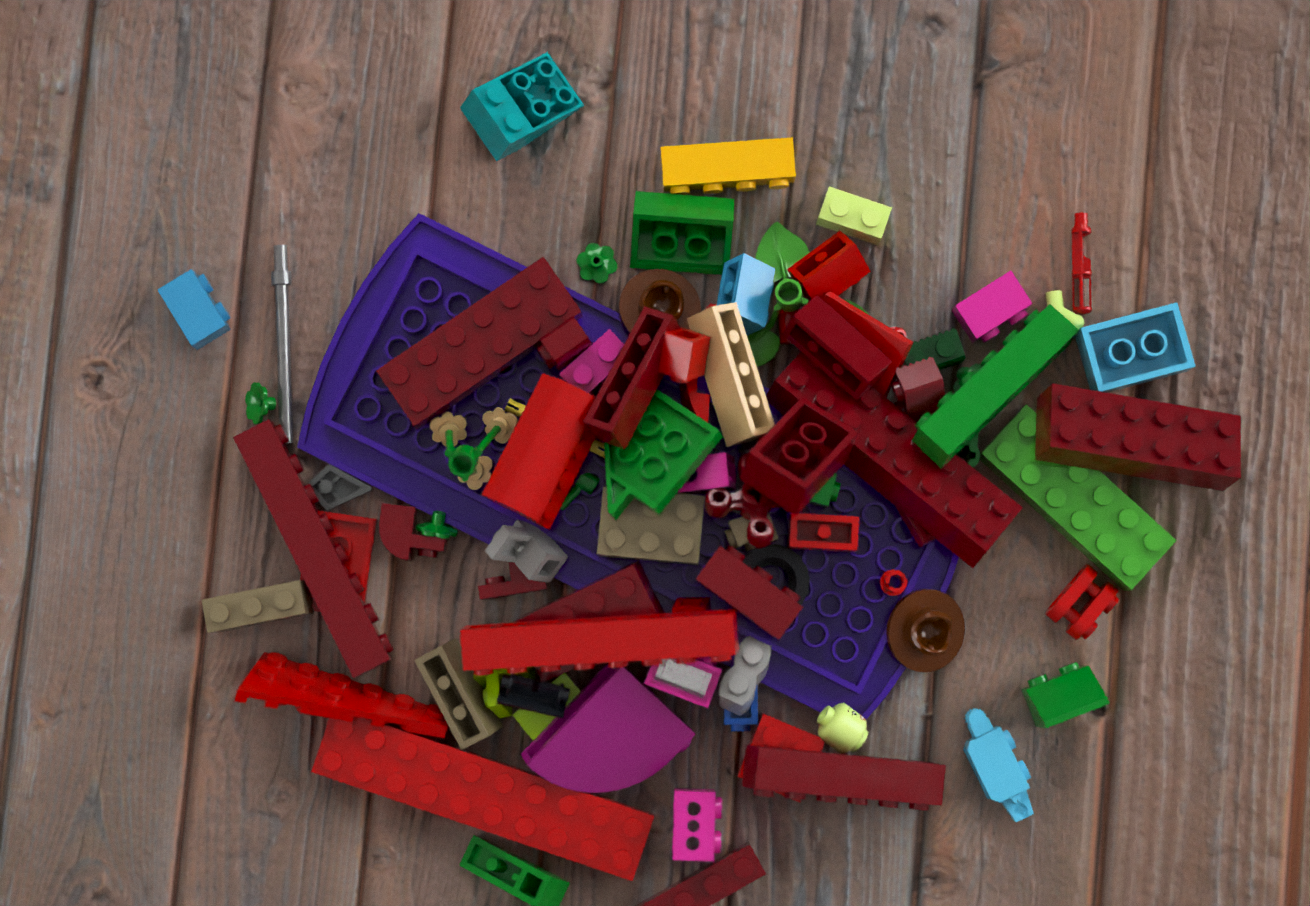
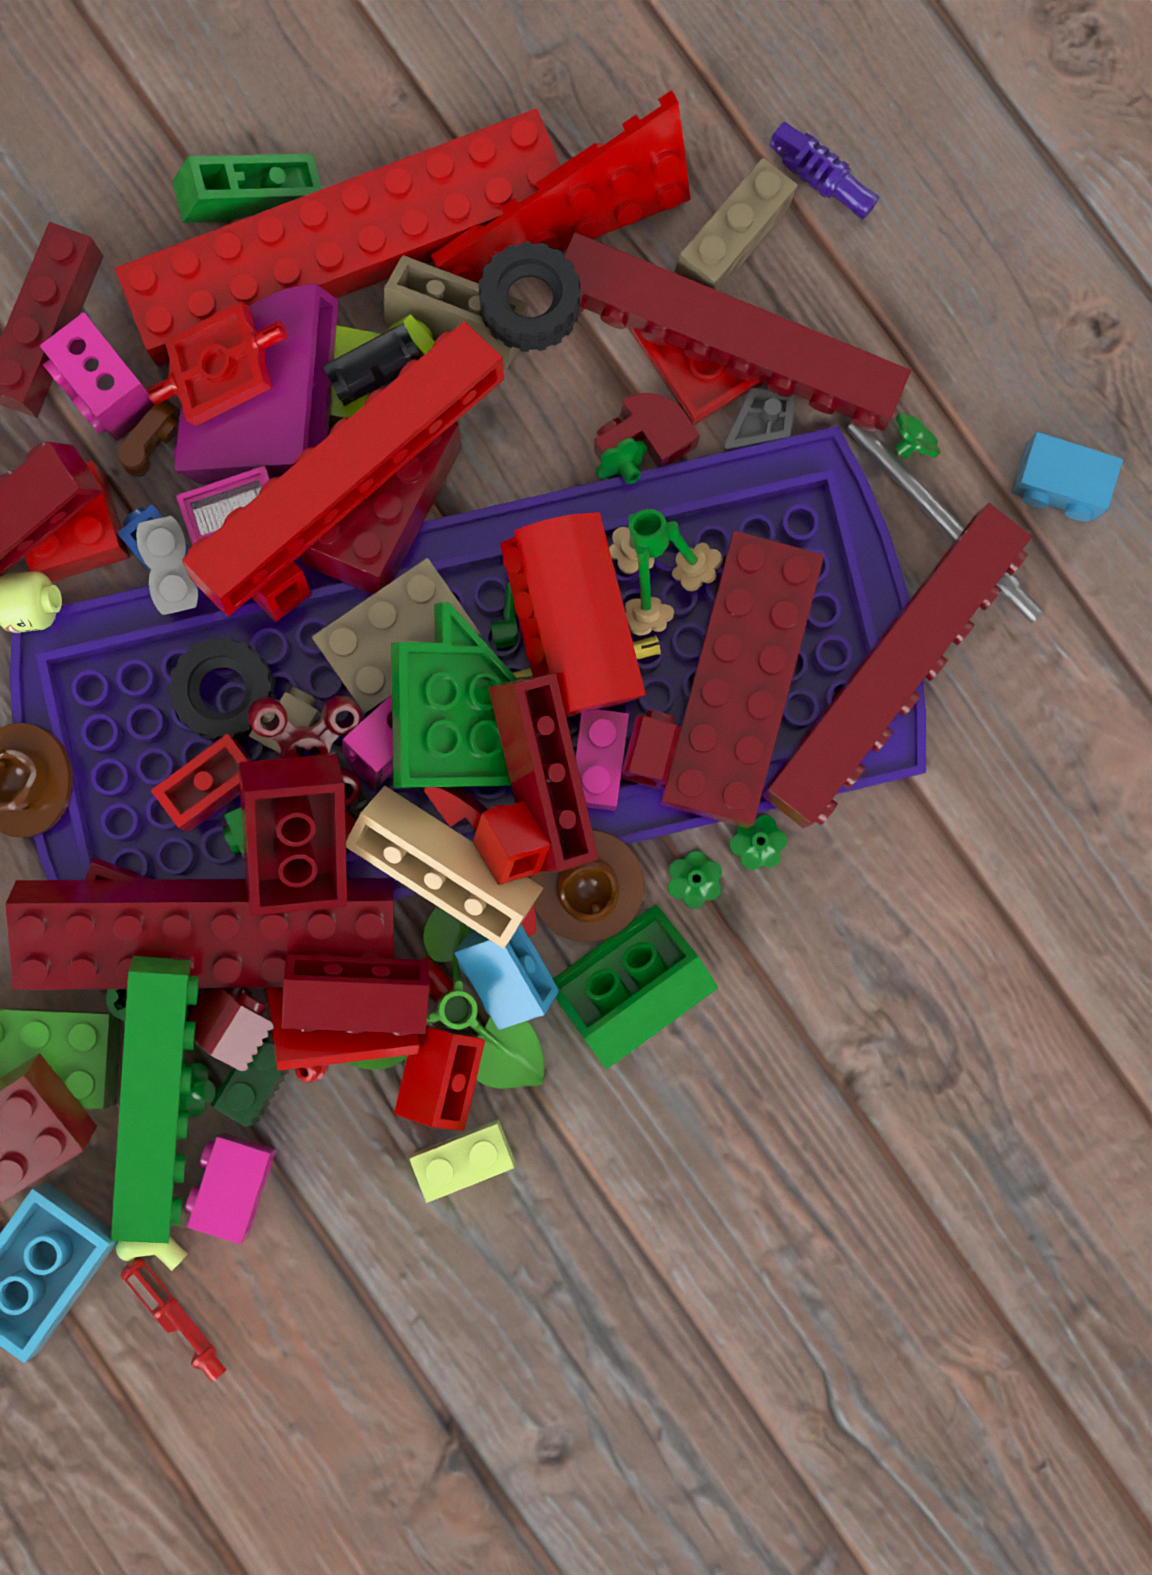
camera: 135 degrees right, 0 degrees up
teal slope [460,52,584,161] -> none
dark red slope [478,562,548,600] -> none
light grey brick [485,520,568,582] -> none
yellow brick [660,137,796,195] -> none
dark red brick [695,545,803,640] -> none
red pin [880,569,907,596] -> none
none -> reddish brown plate [117,400,181,477]
none -> red plate [147,301,288,426]
none -> black tyre [479,242,581,352]
none -> green plant [730,815,787,870]
none -> dark red brick [761,503,1032,829]
none -> dark purple hinge [769,122,880,220]

